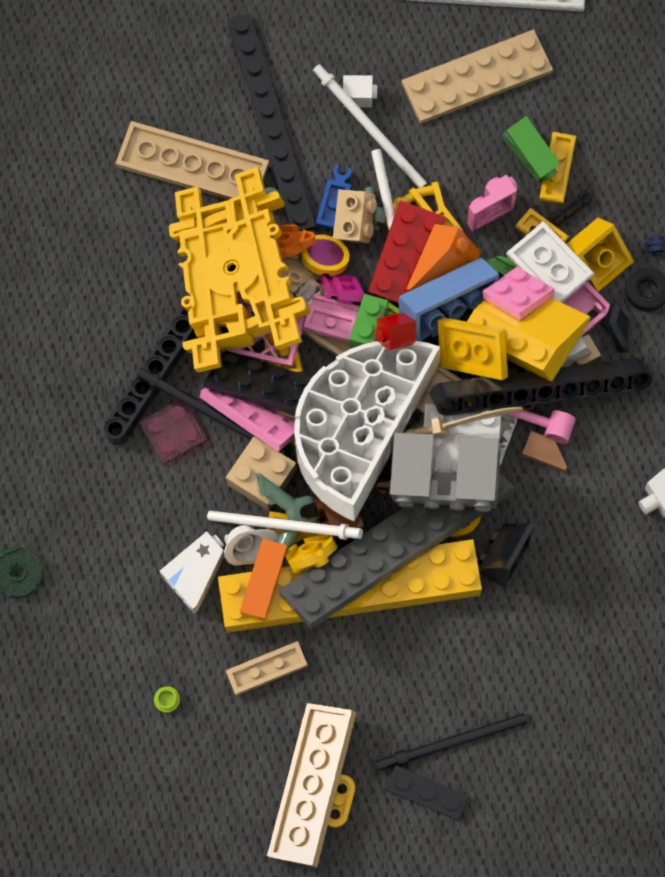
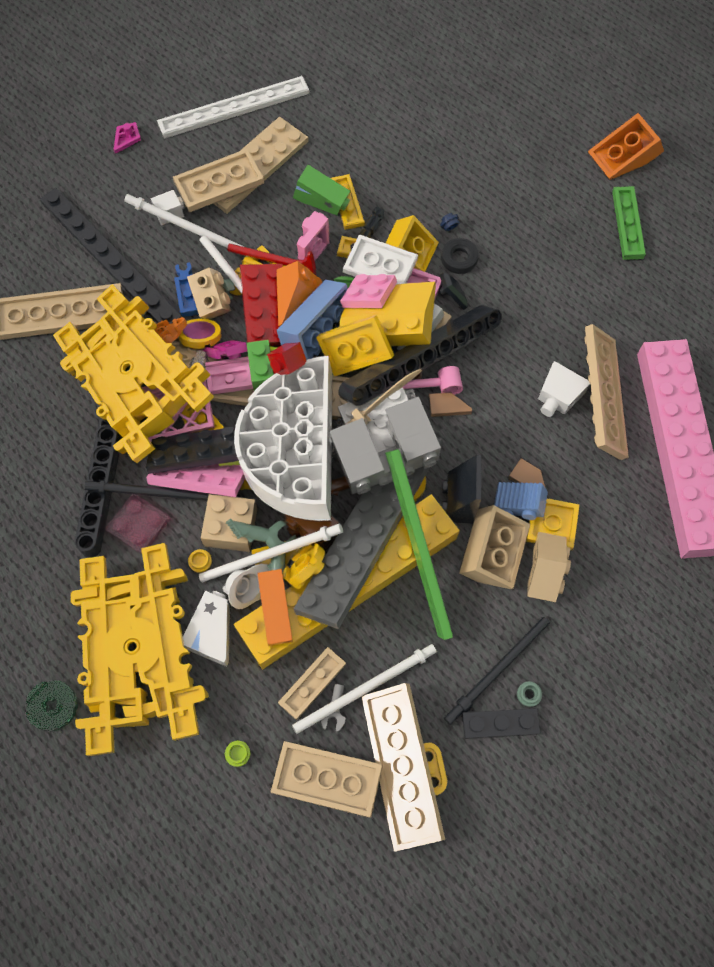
camera: 30 degrees left, 5 degrees down
none -> yellow piece [71,543,209,756]
none -> tan plate [173,149,264,212]
none -> yellow plate [188,549,212,573]
none -> red piece [227,243,316,275]
none -> tan plate [271,741,383,818]
none -> white bar [292,644,437,734]
none -> light grey bar [321,684,346,733]
none -> bright green tile [385,449,453,640]
none -> tan slope [460,505,530,589]
none -> medium blue brick [494,482,548,520]
none -> medium nougat tile [509,458,545,487]
none -> sand green plate [517,682,542,707]
none -> yellow plate [526,498,579,550]
none -> tan brick [527,532,571,602]

